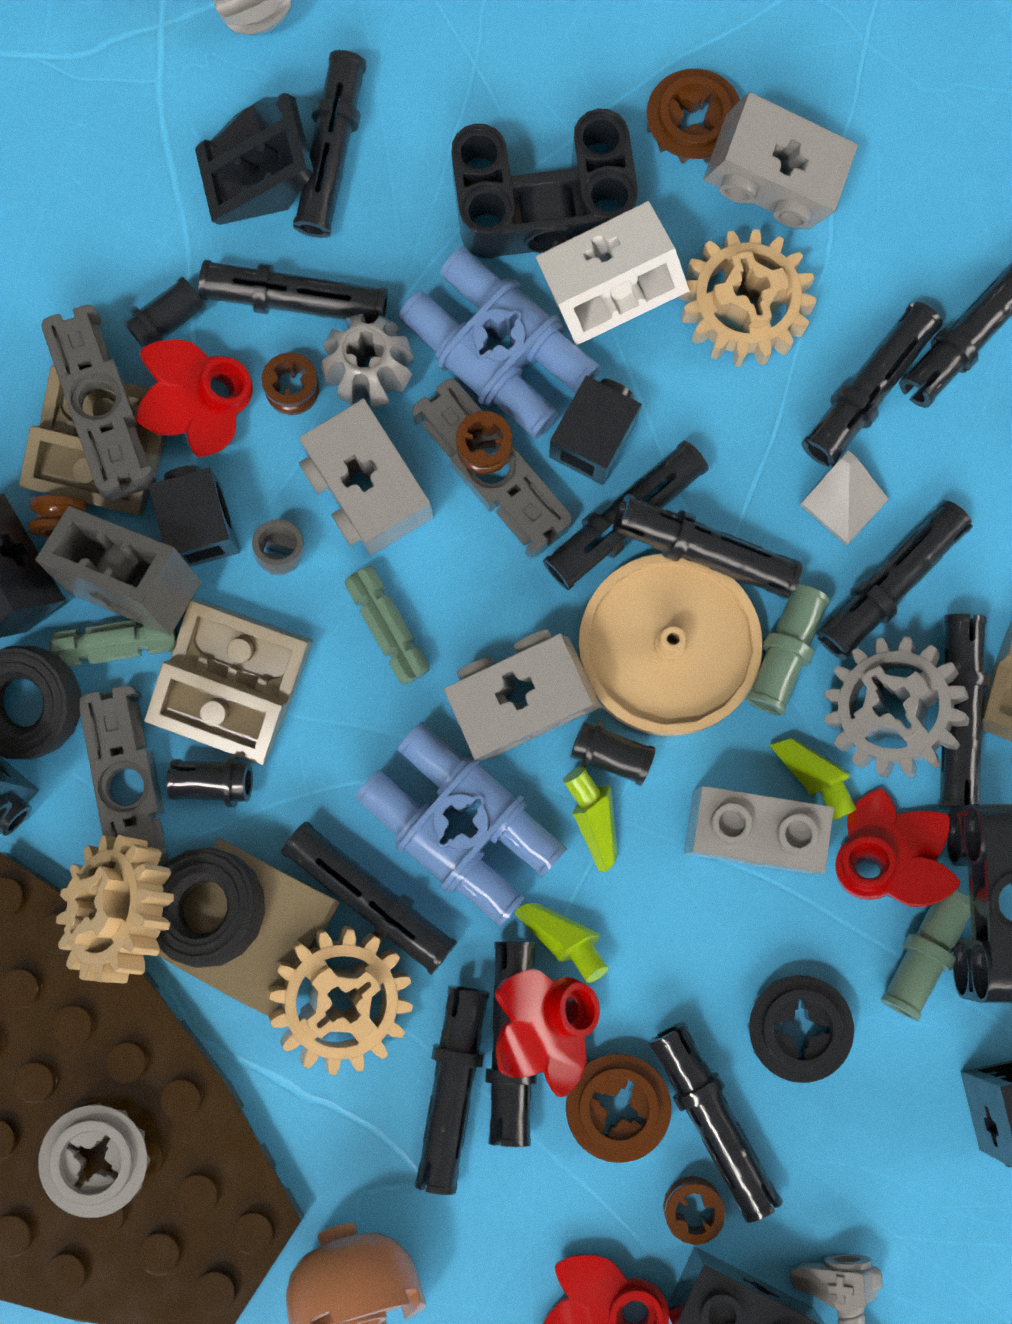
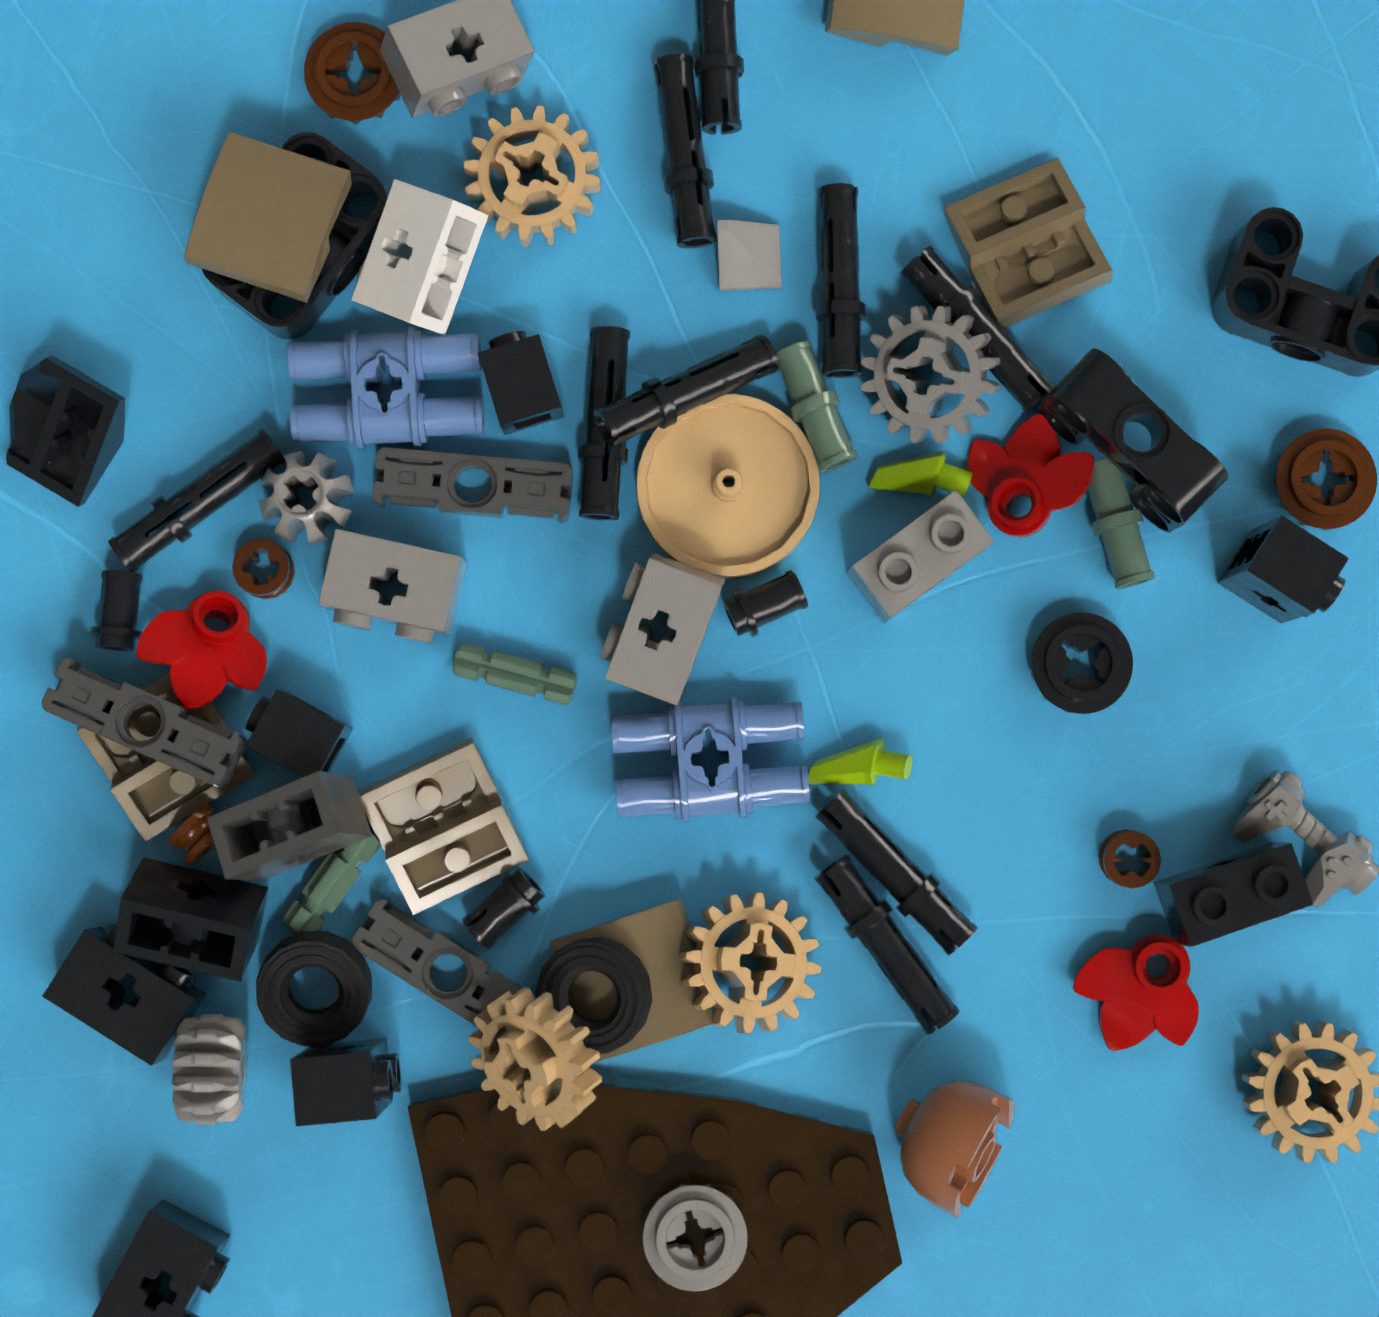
camera: 50 degrees left, 5 degrees up
dark grey hinge [252,520,304,575] -> none
black pin [281,821,457,975] -> none
black pin [293,50,367,238] -> none
reddish brown bush [456,411,512,474] -> none
red plate [495,969,600,1098] -> none
lime bar [563,767,618,872] -> none
reddish brown gear [565,1052,671,1163] -> none
black pin [648,1022,783,1223] -> none
none -> dark tan slope [184,132,352,303]

